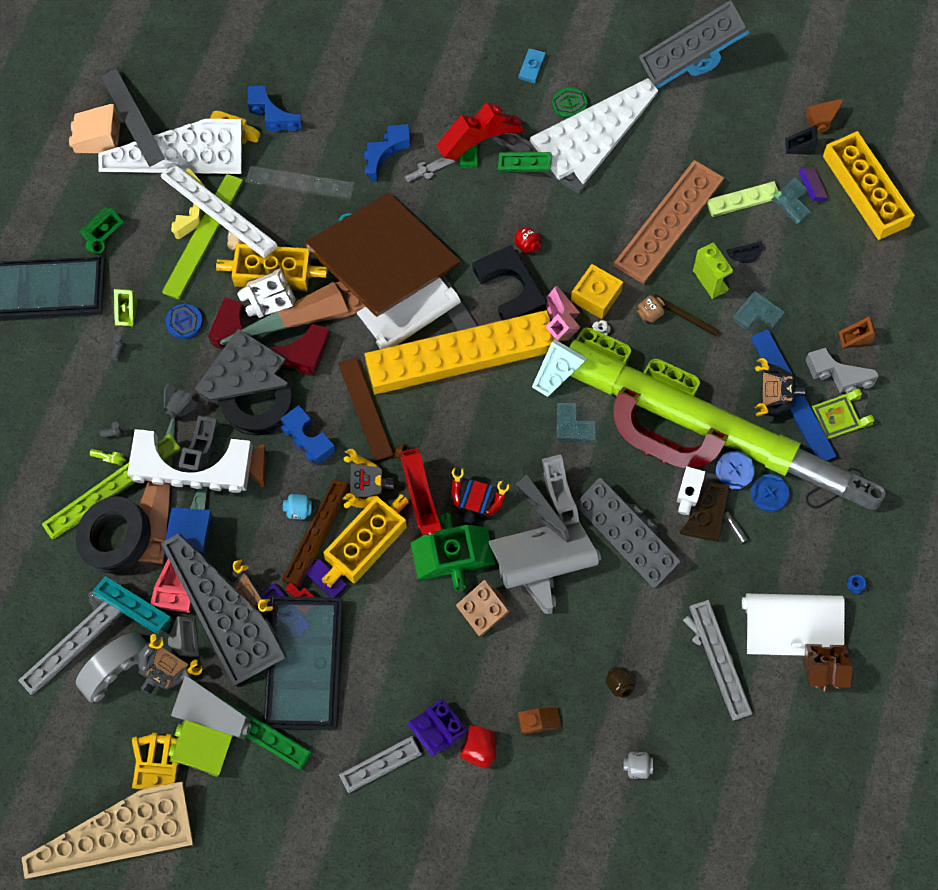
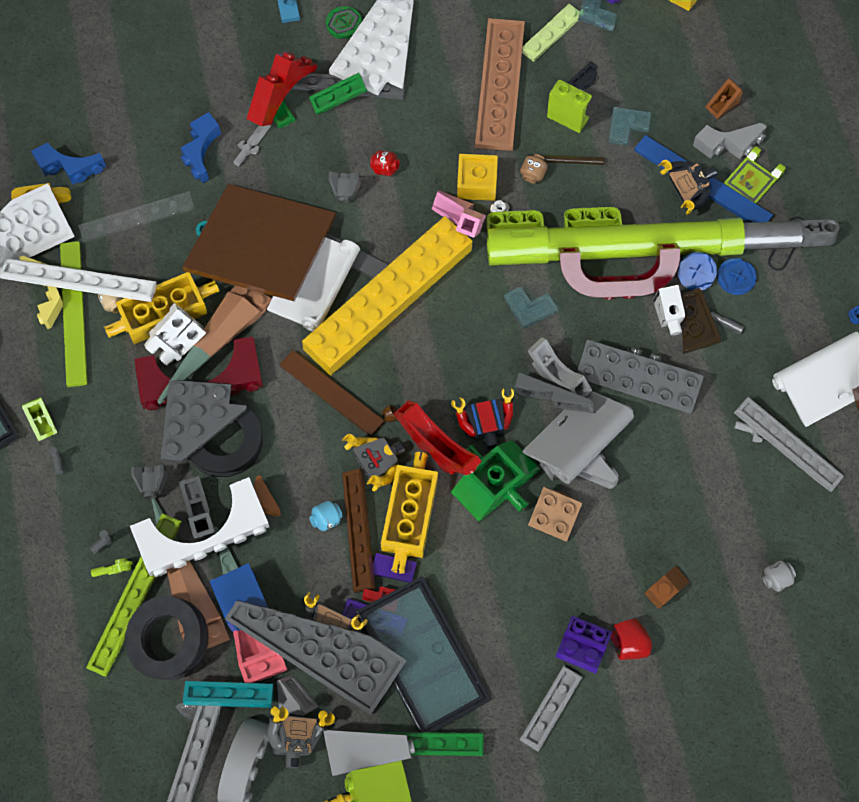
camera: 30 degrees left, 0 degrees up
tile [165,304,203,339] -> none
blue arch [281,405,335,466] -> none
black arch [472,245,548,321] -> none
light aqua wing [532,340,587,397] -> none
dark brown head [605,667,636,698] -> none
none -> dark grey brick [328,172,361,203]

